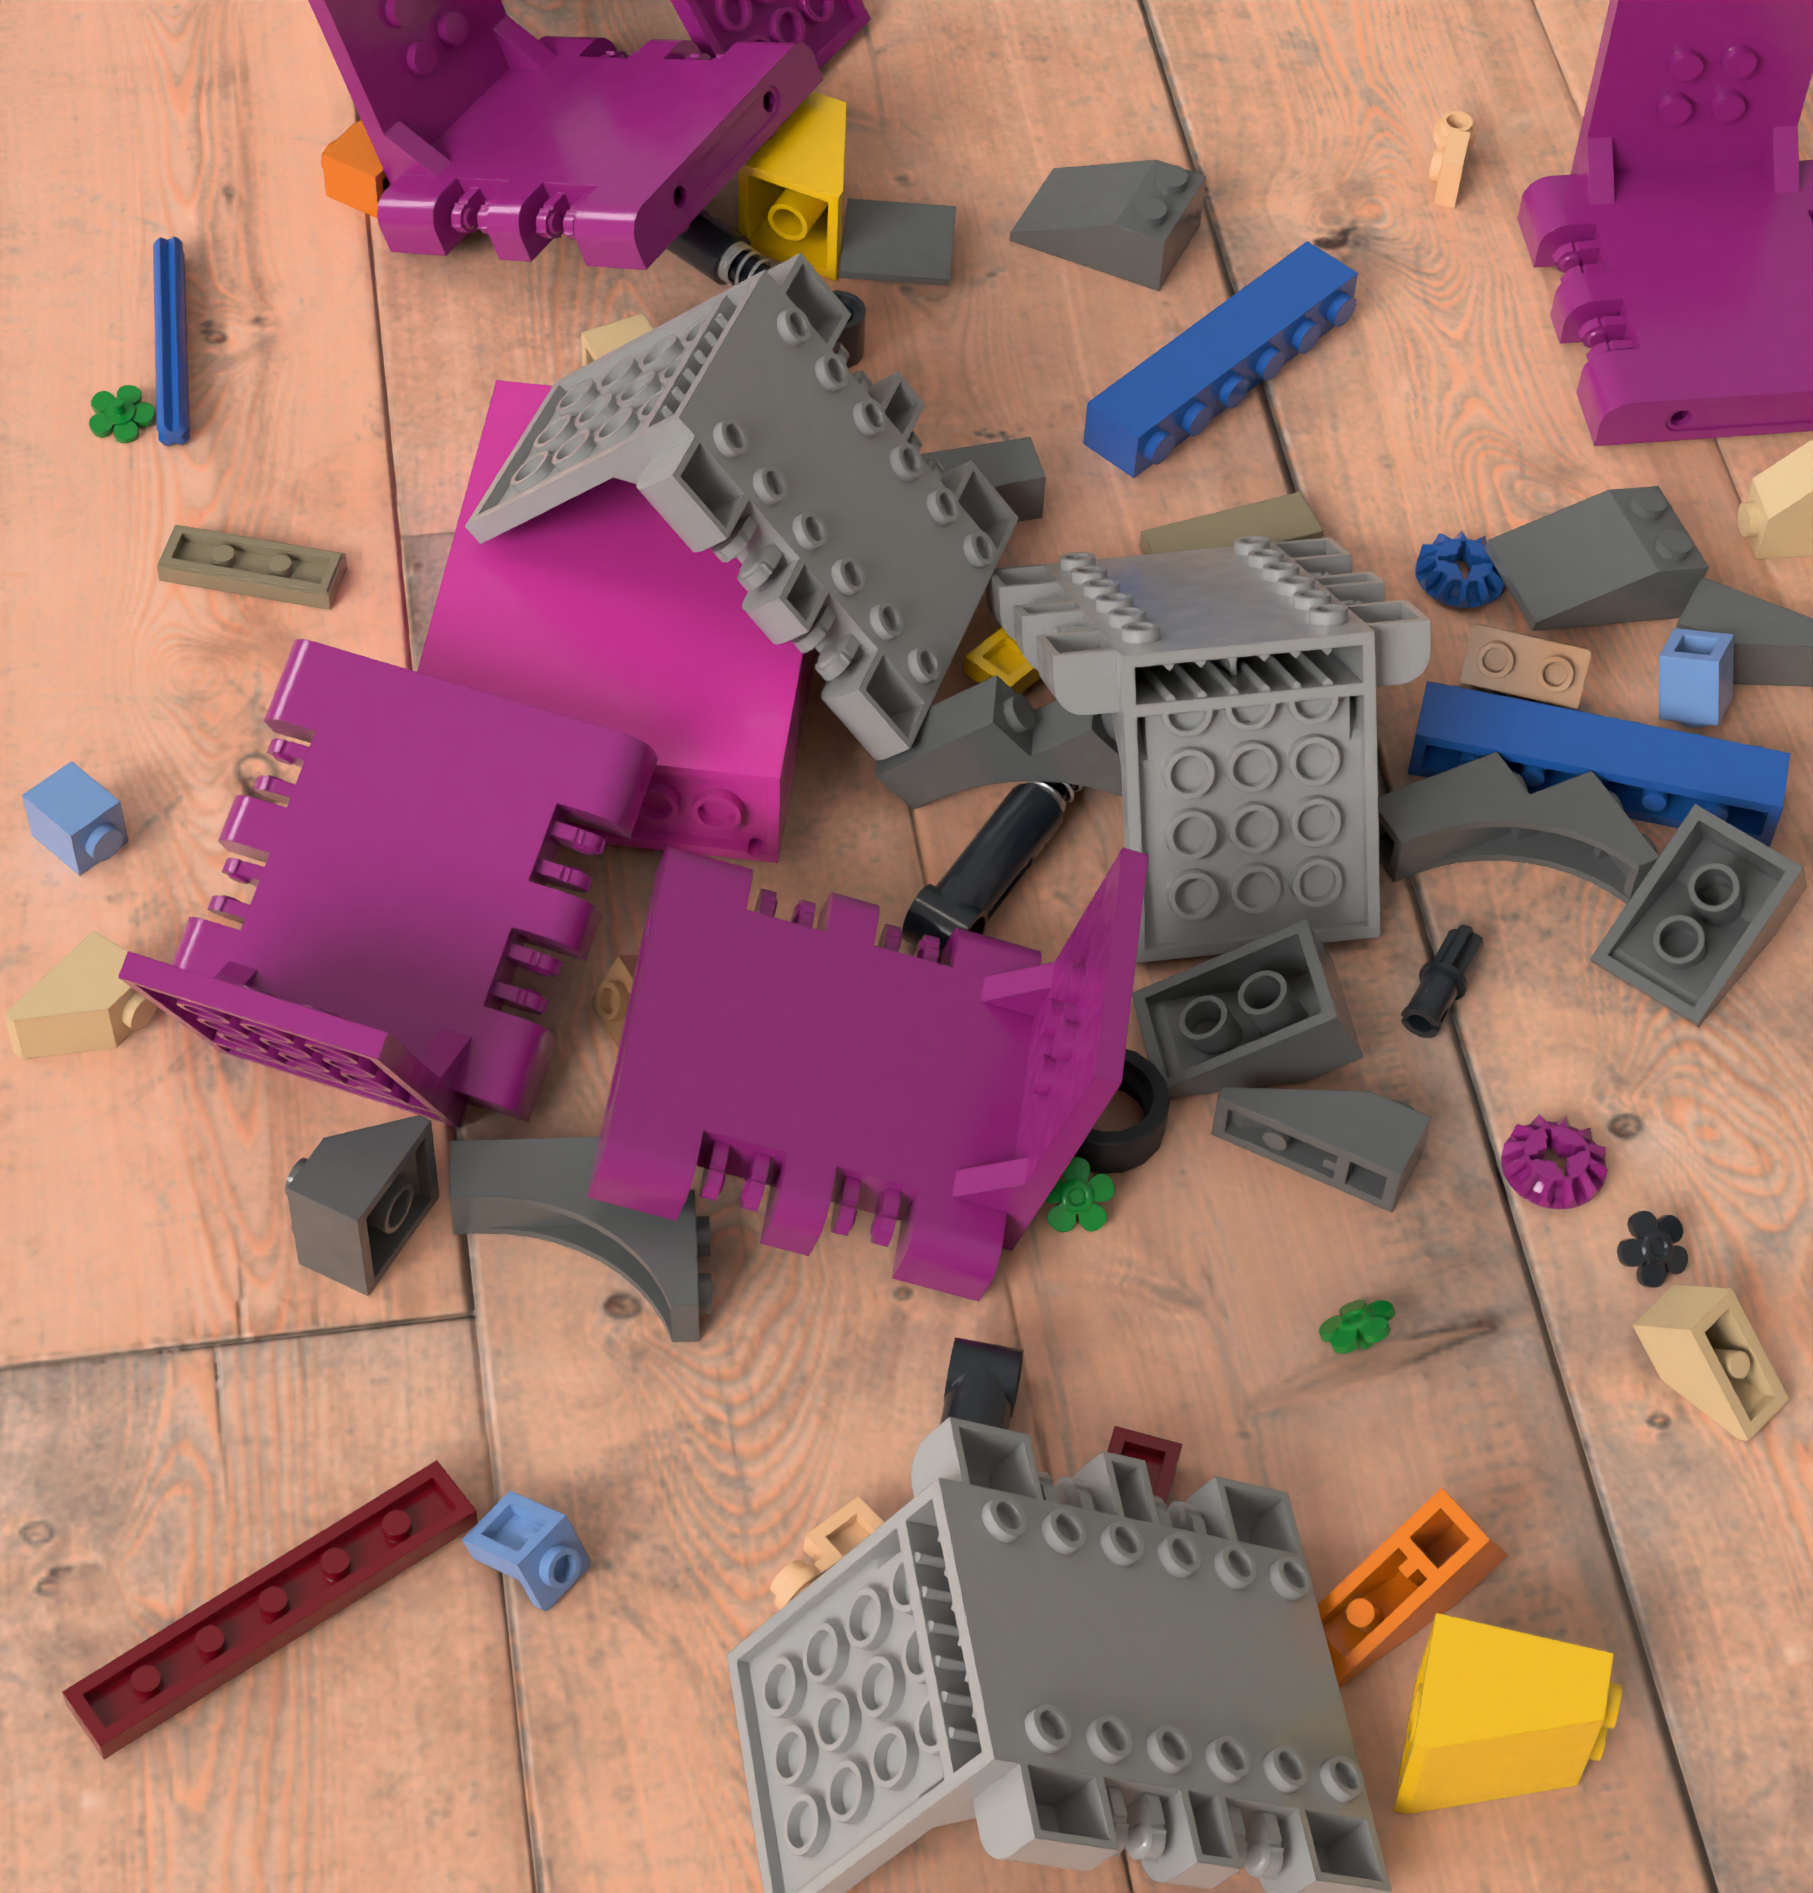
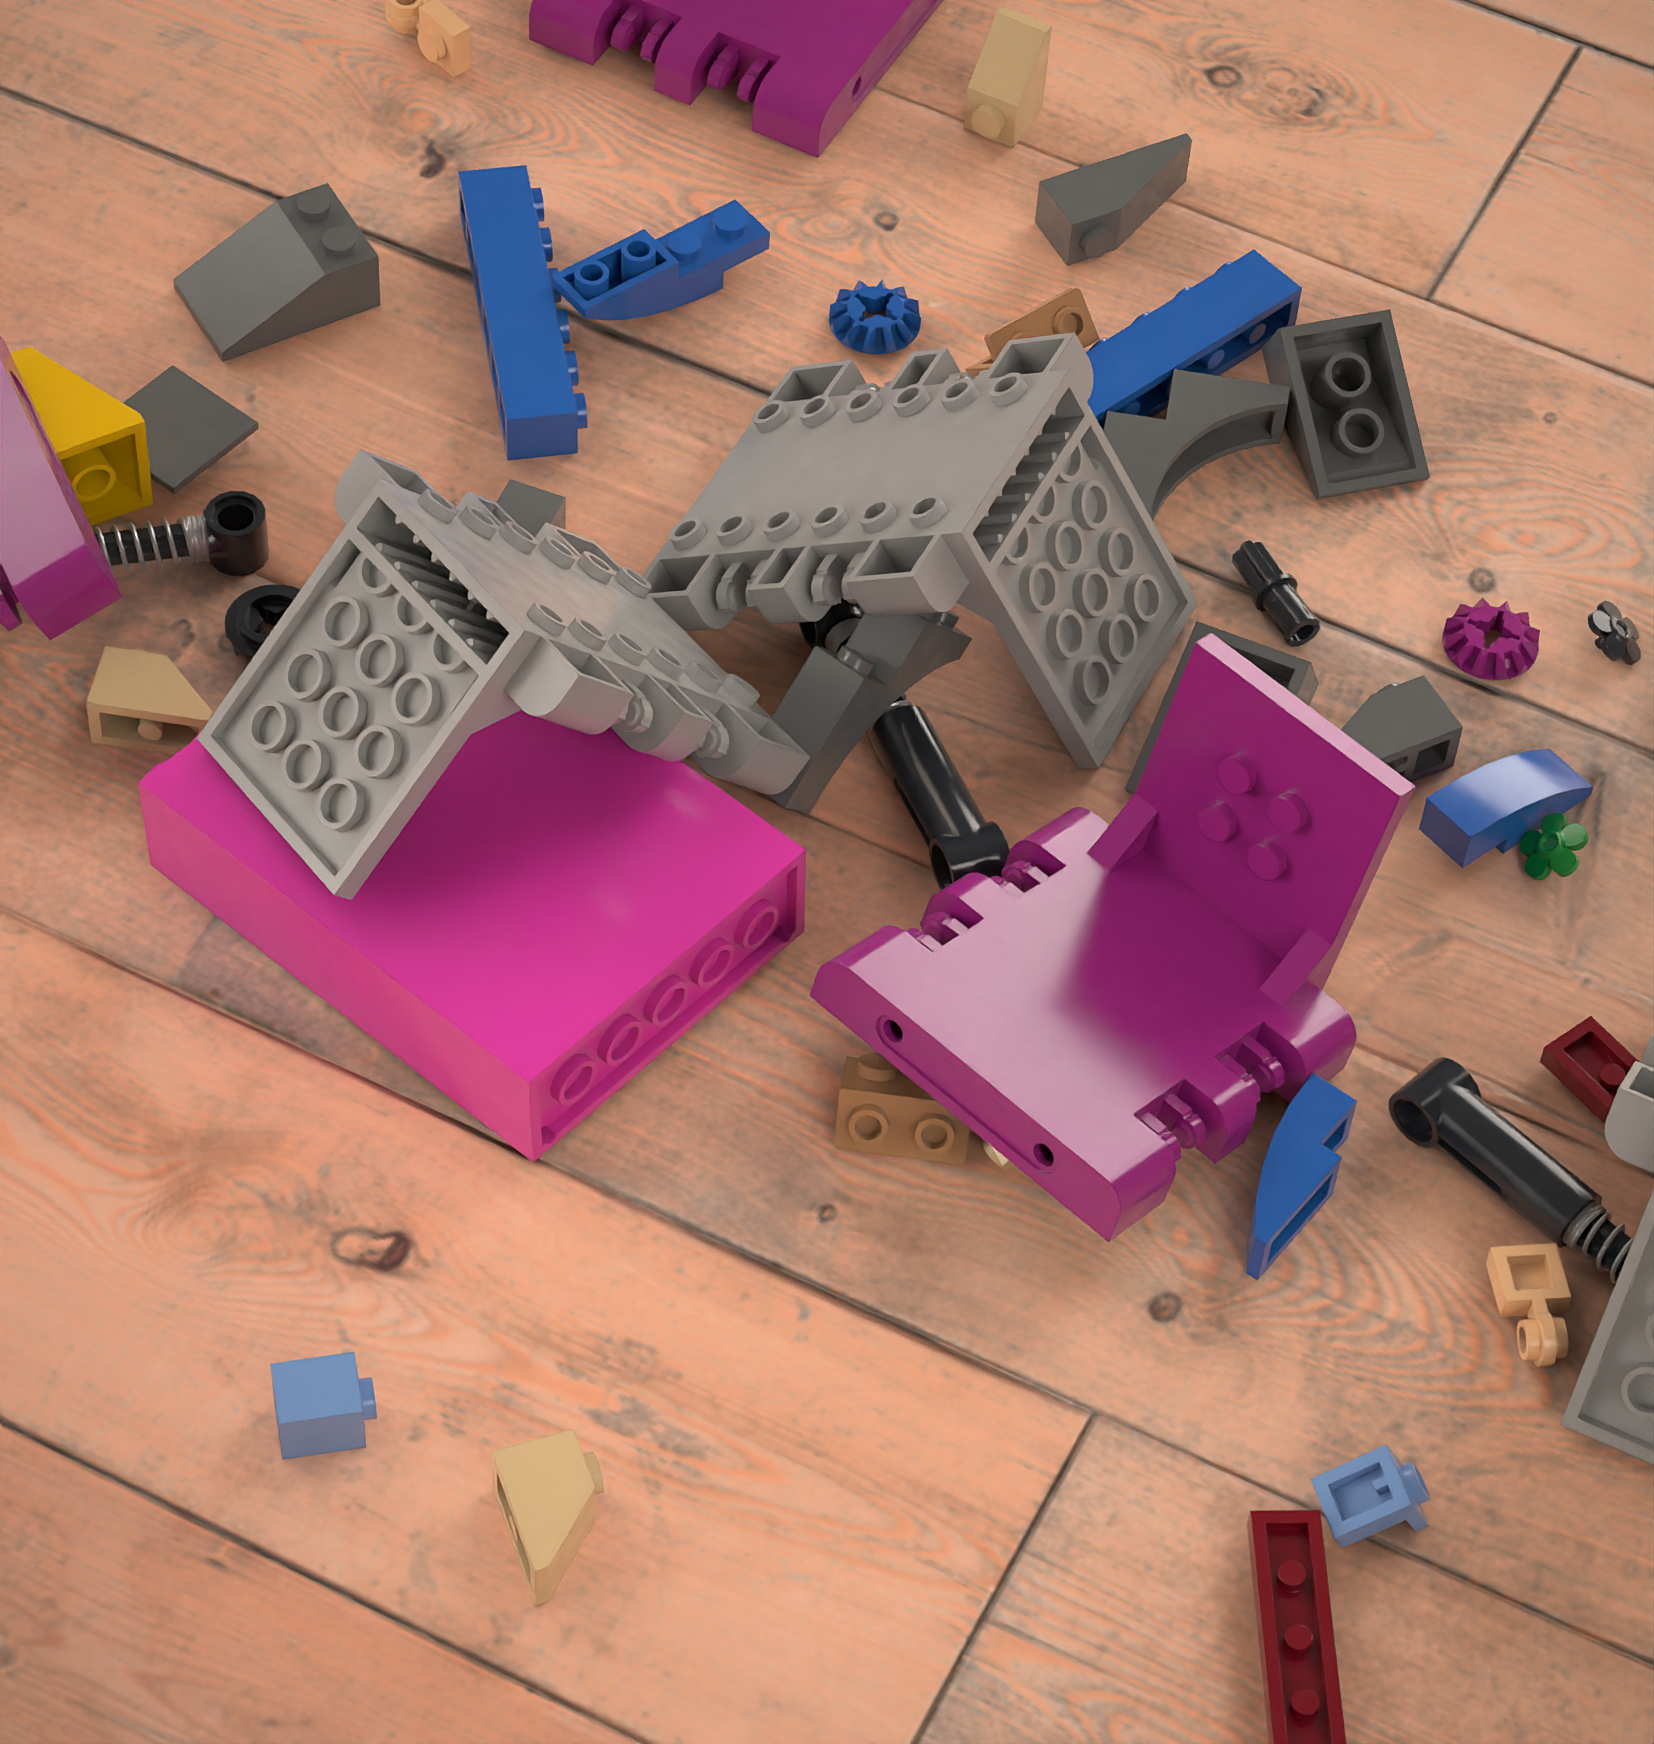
camera: 55 degrees left, 0 degrees up
magenta bracket [118,639,658,1128] -> none
dark tan tile [157,524,347,610] -> none
dark grey slope [285,1115,440,1296] -> none
dark grey arch [449,1136,712,1342] -> none
yellow plate [964,627,1041,694] -> none
dark tan tile [1139,492,1323,555] -> none
dark grey slope [1485,486,1709,631] -> none
medium blue brick [1659,628,1734,728] -> none
none -> blue slope [551,199,770,321]
none -> blue slope [1246,1073,1357,1281]
none -> blue slope [1419,749,1593,869]

